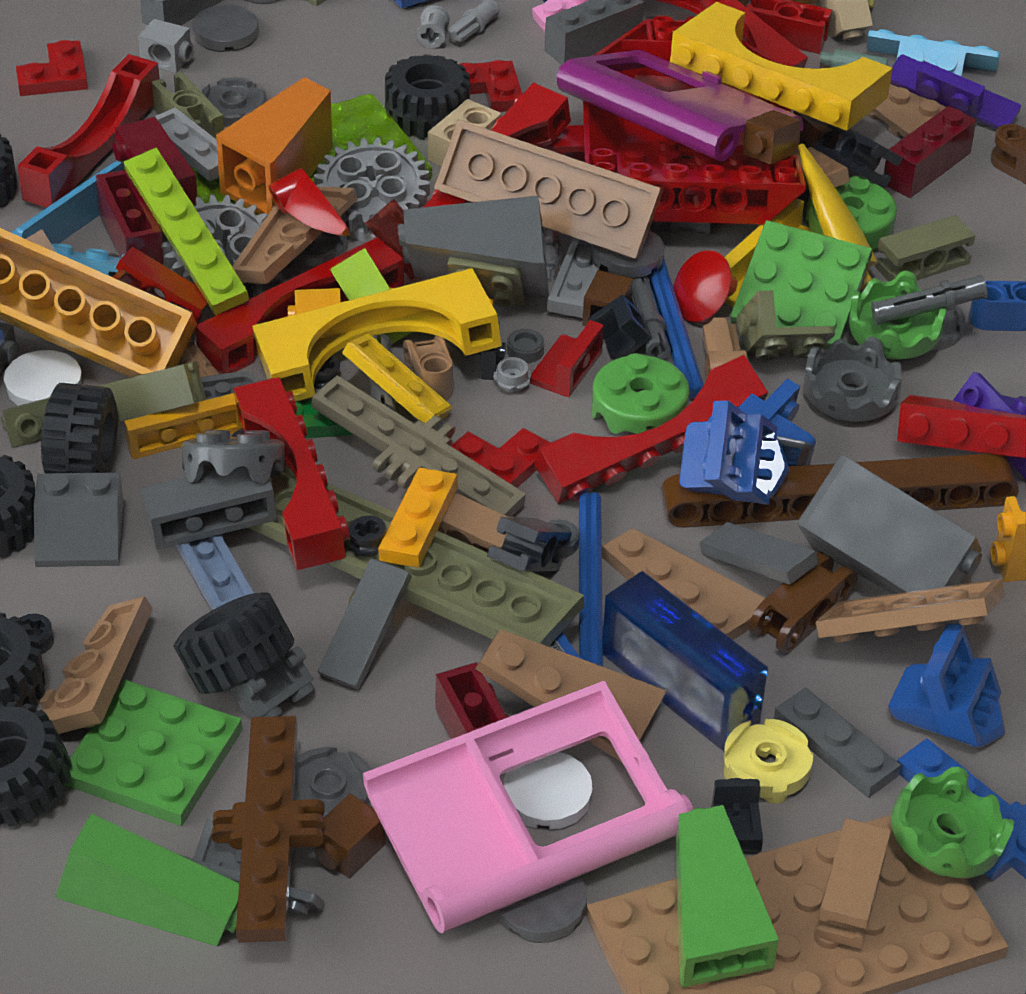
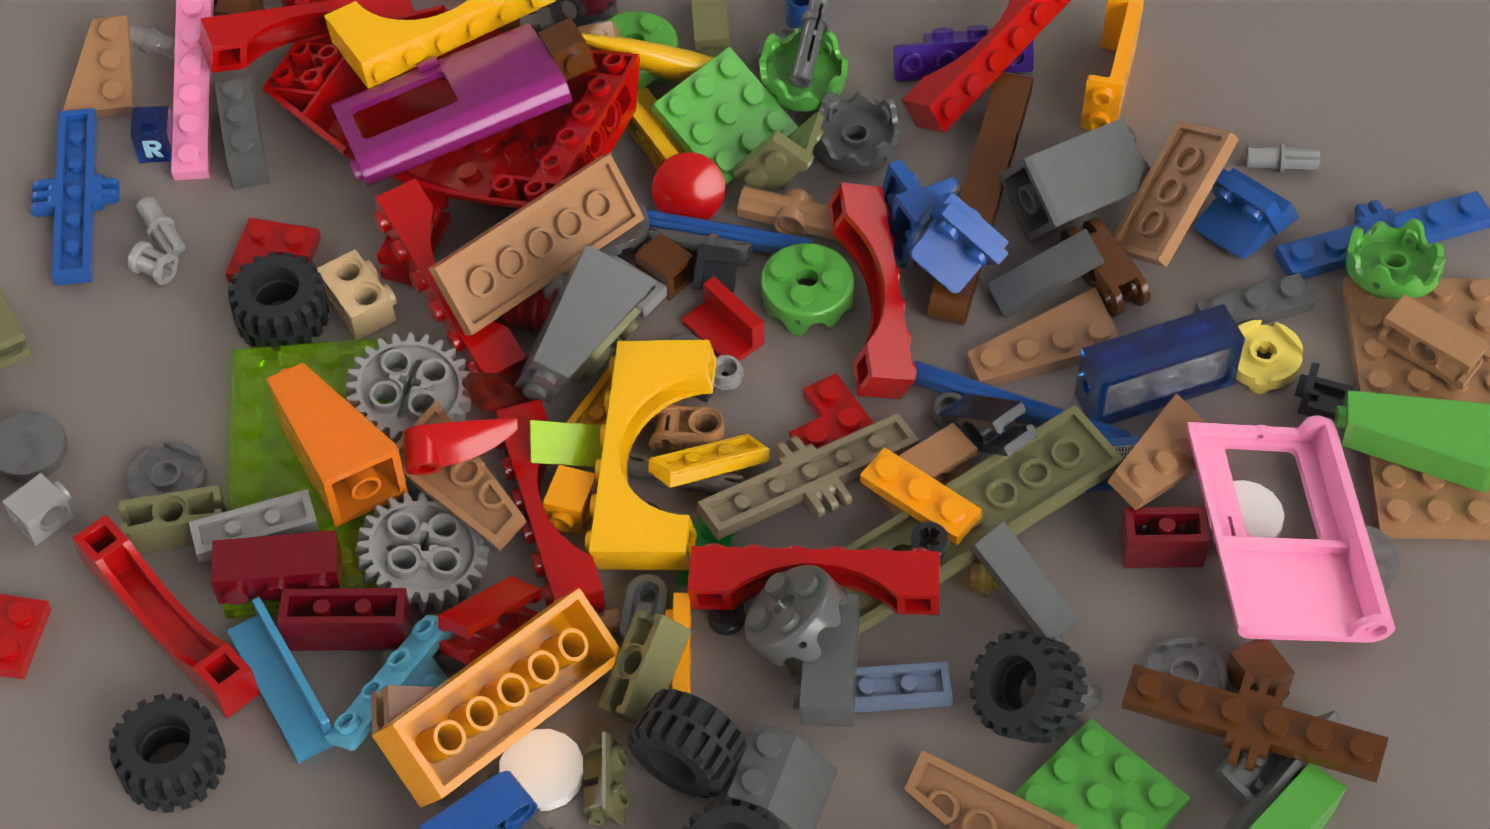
camera: 65 degrees left, 10 degrees up
lime plate [124,148,249,315] -> none

